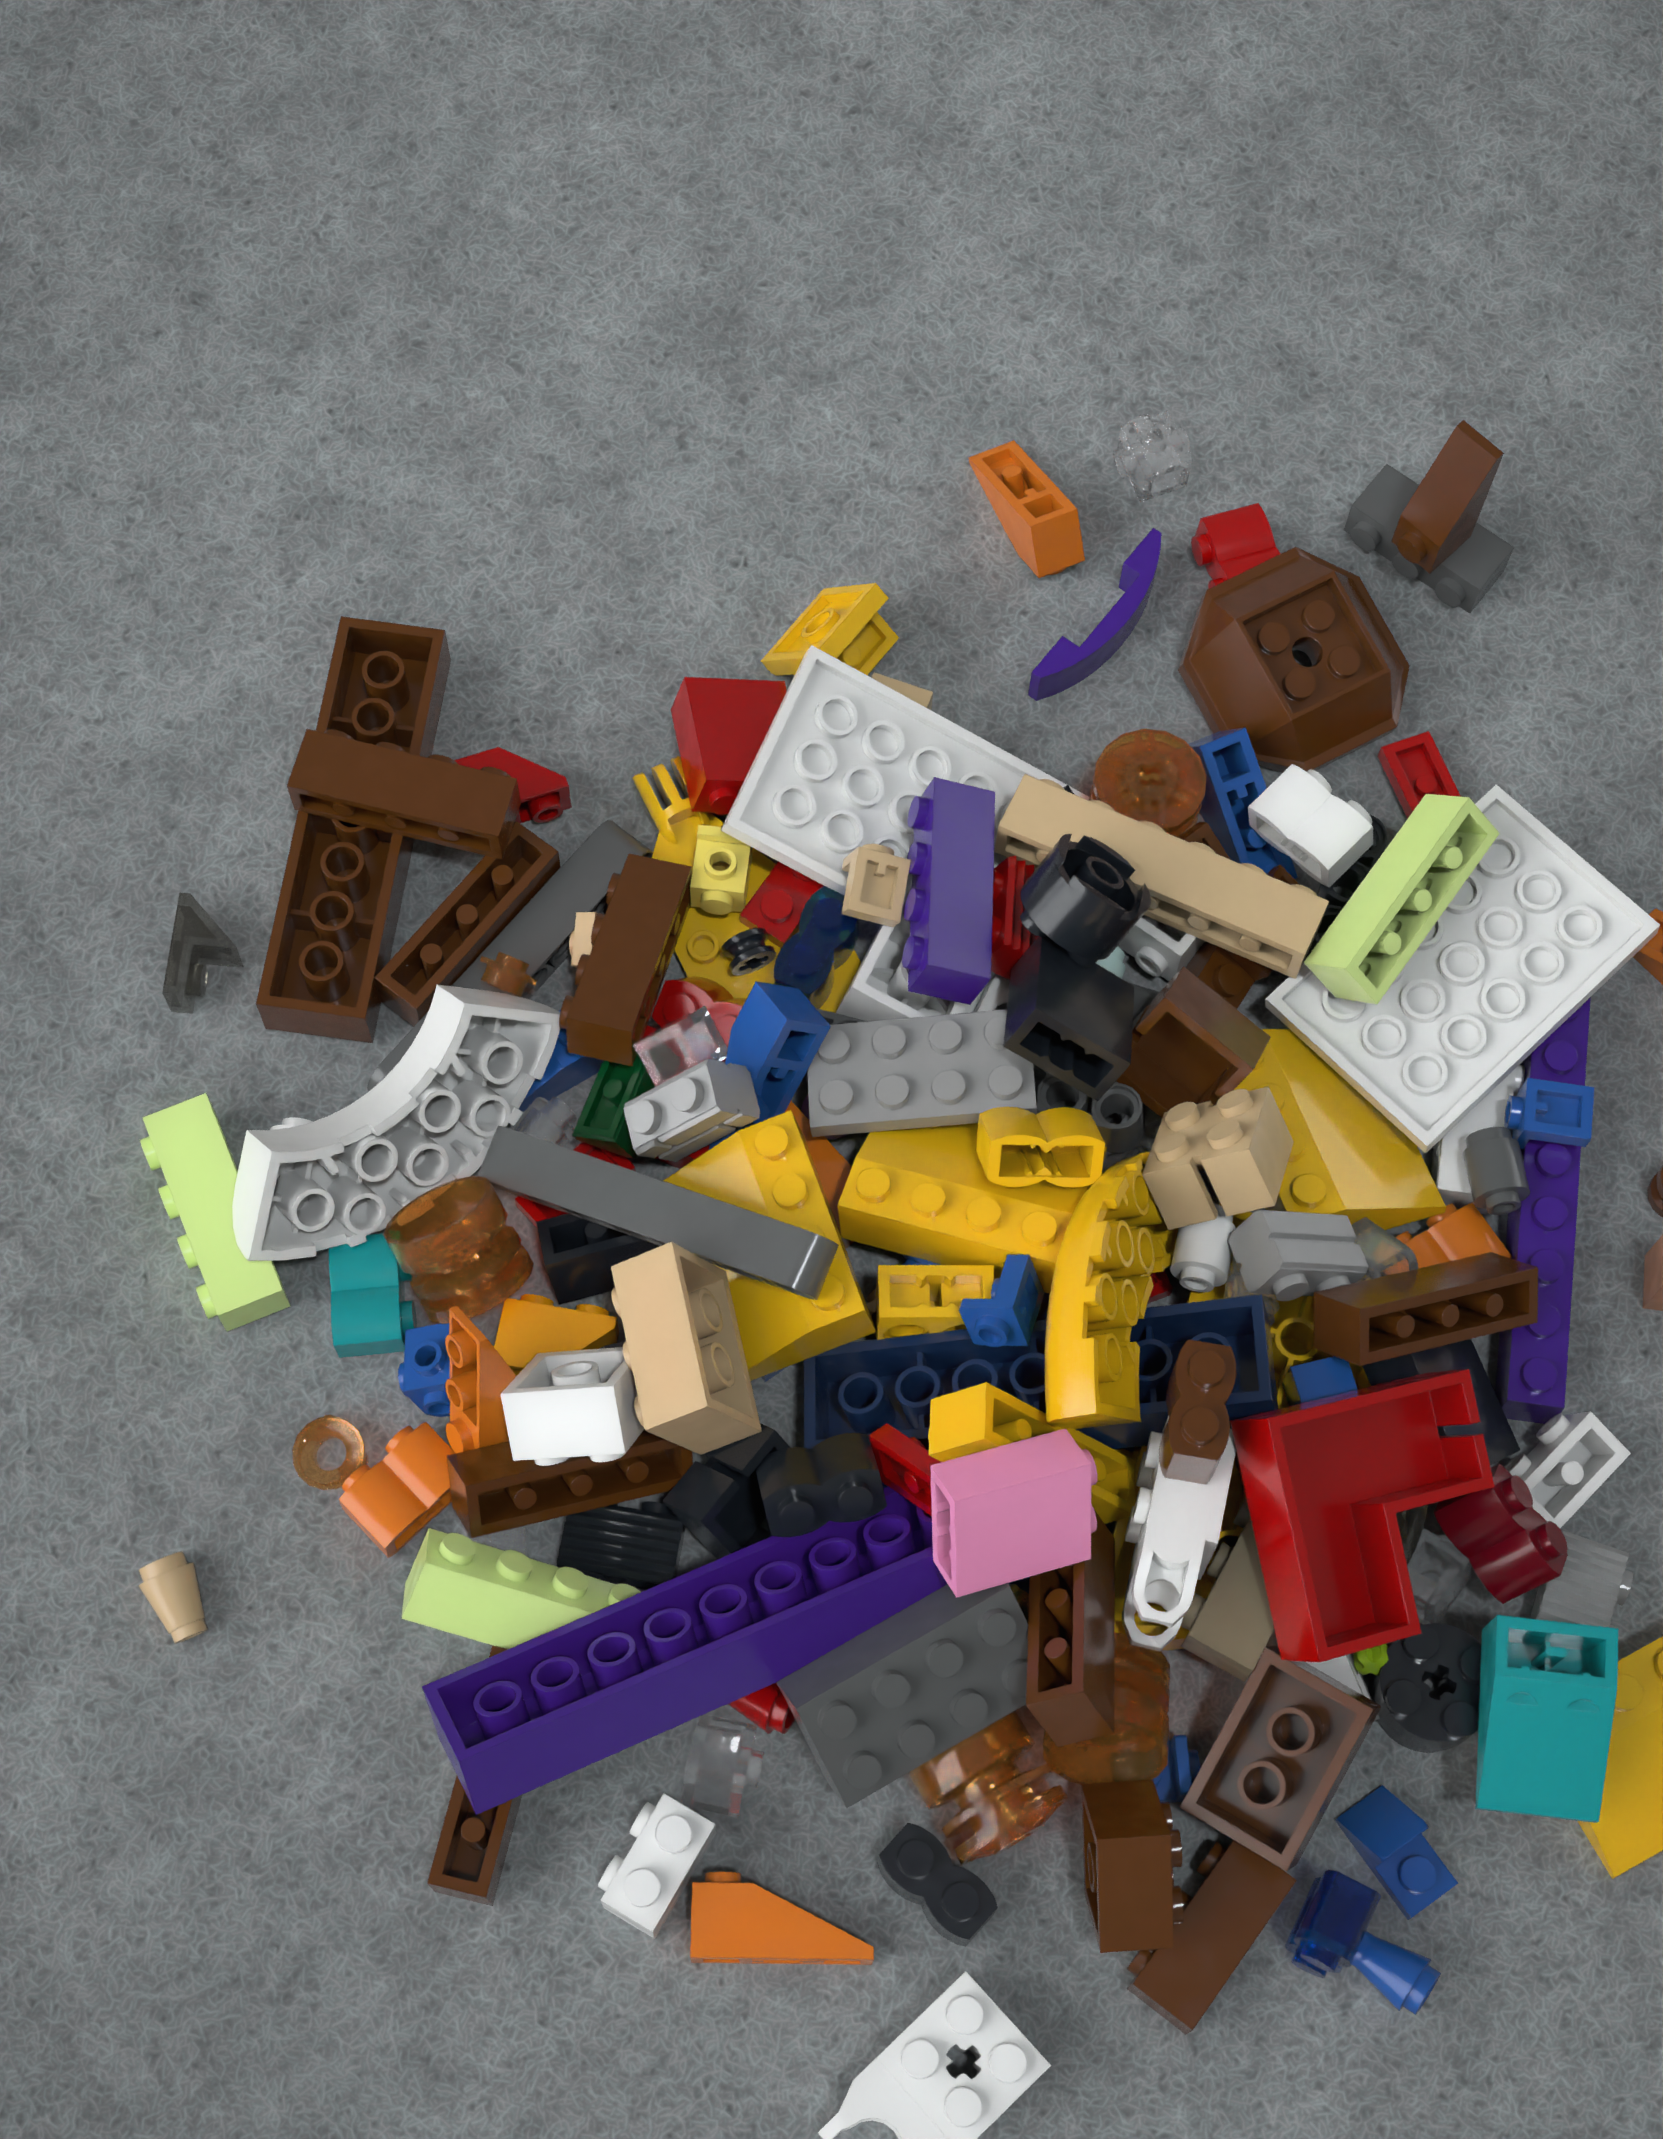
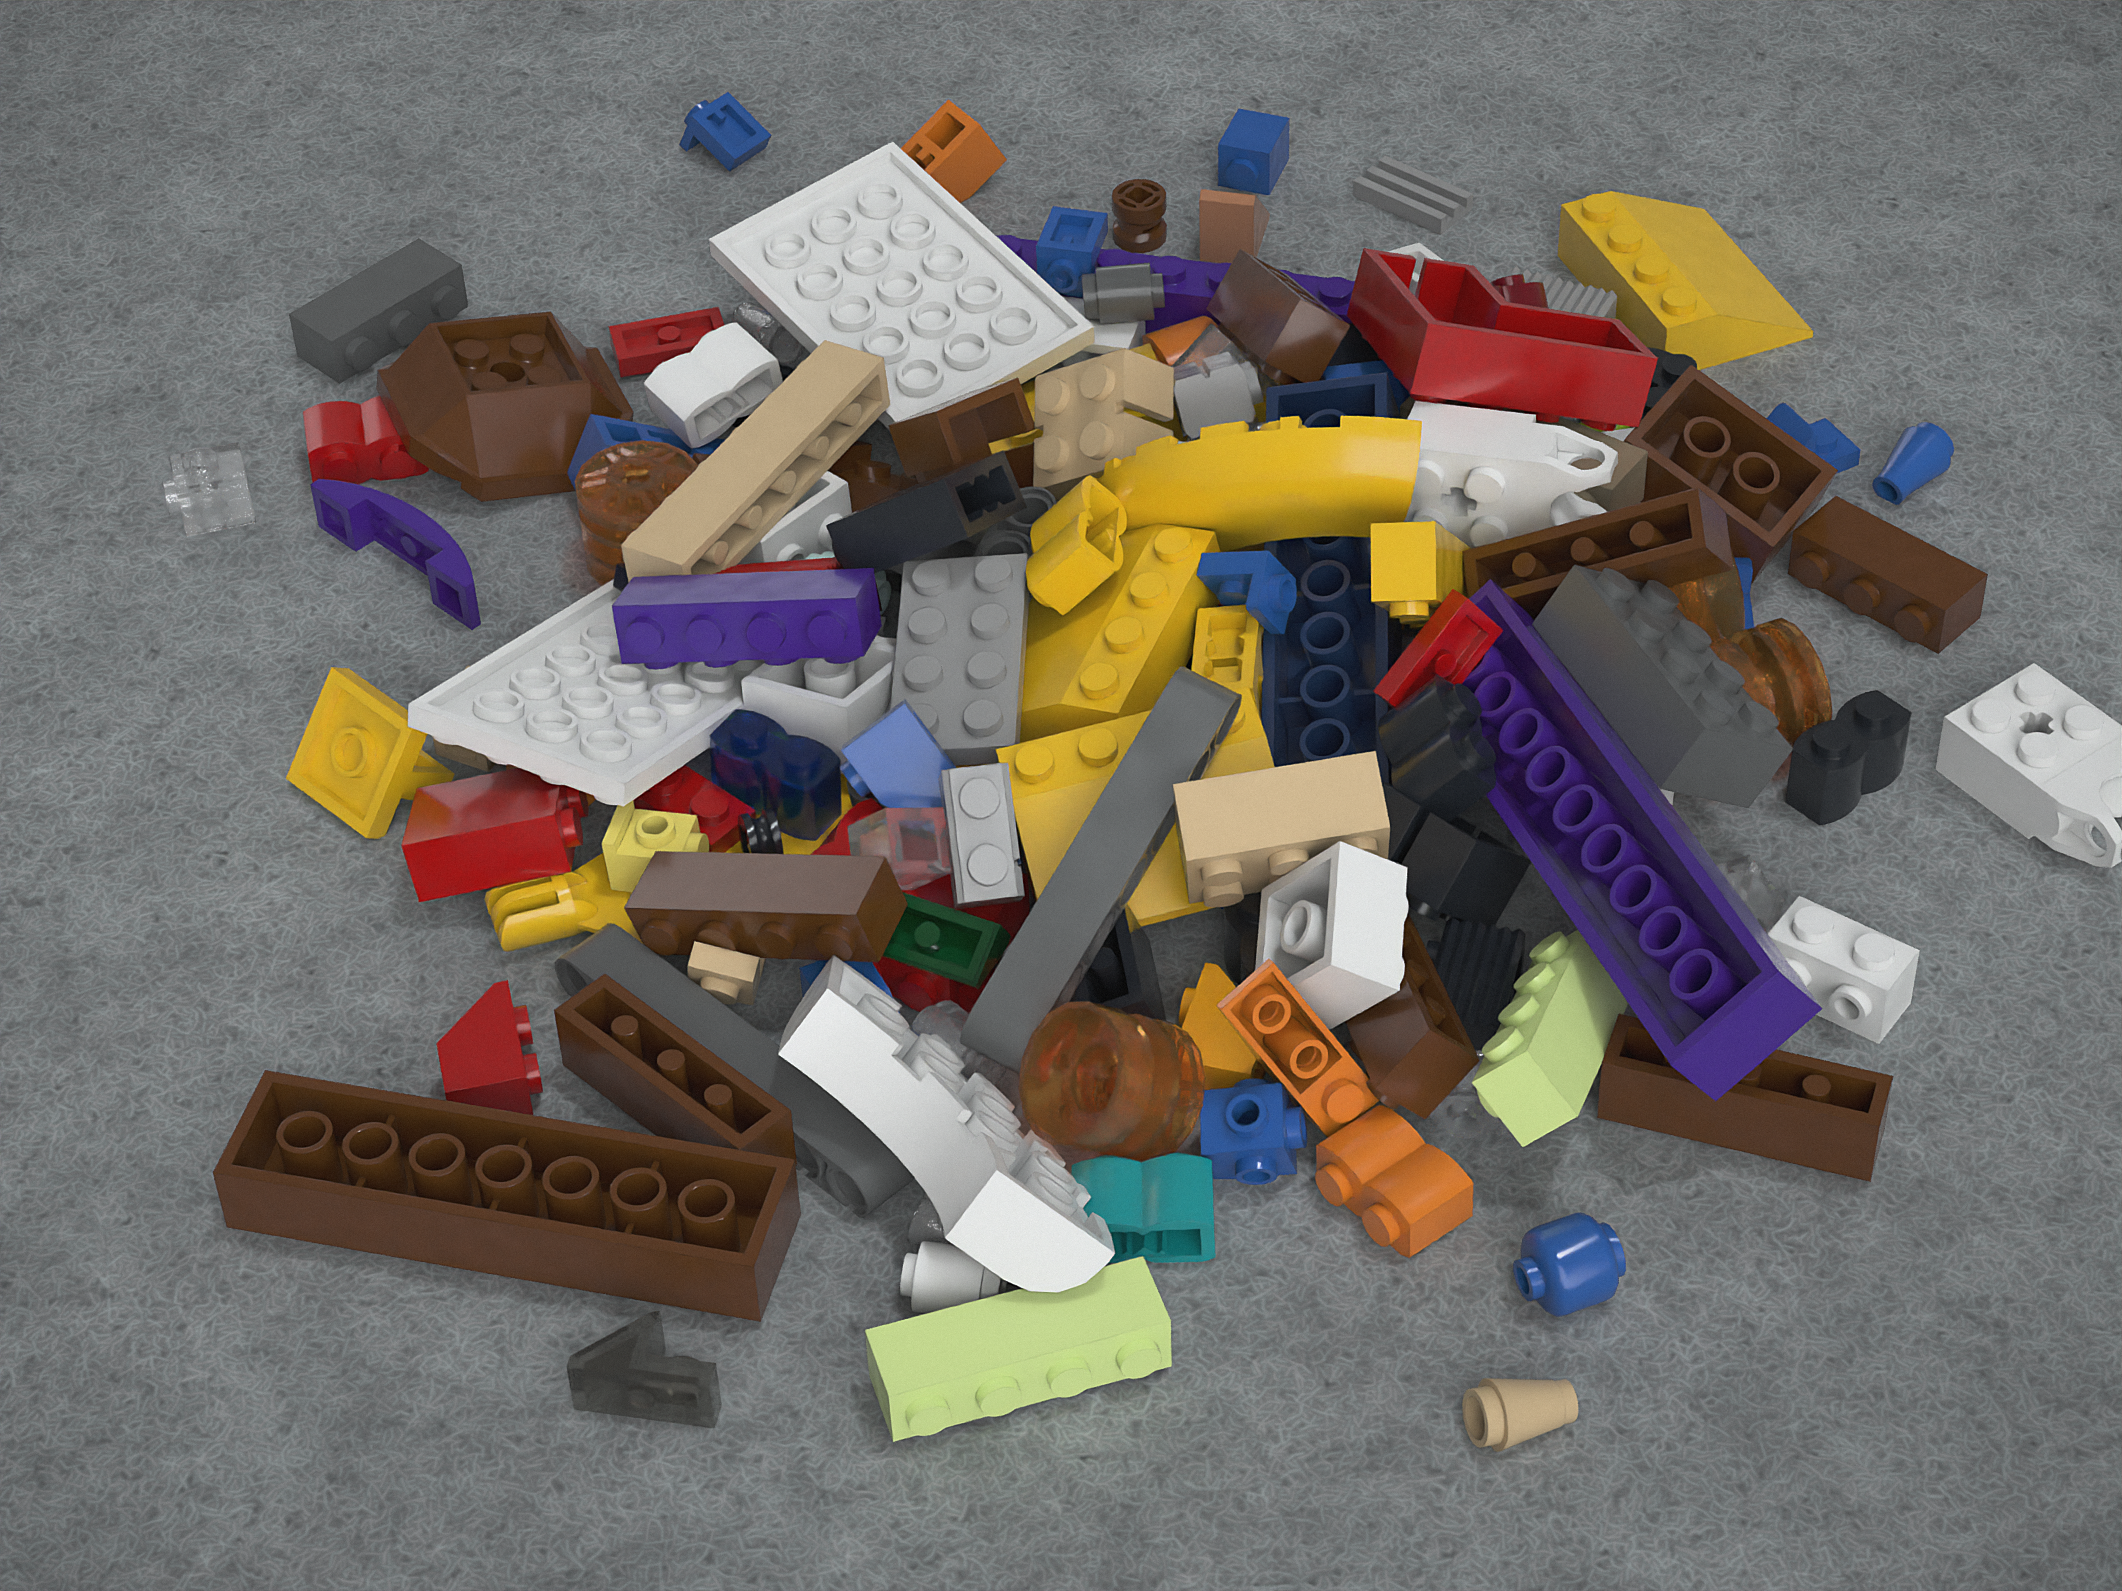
camera: 80 degrees left, 25 degrees down
reddish brown brick [287,729,521,860] -> none
clear orange piece [292,1414,369,1491] -> none
clear orange plate [480,952,537,997] -> none
orange slope [690,1872,874,1965] -> none
tan bracket [841,844,911,927] -> none
bright pink brick [930,1428,1097,1598] -> none
orange slope [968,440,1085,578] -> none
black brick [1020,834,1151,968] -> none
reddish brown brick [1081,1779,1184,1953] -> none
reddish brown brick [1159,1339,1236,1485] -> none
clear blue brick [1285,1870,1381,1978] -> none
yellowish green brick [1303,794,1500,1004] -> none
reddish brown slope [1391,420,1504,574] -> none
teal slope [1475,1615,1619,1823] -> none
none -> blue head [1513,1212,1626,1317]

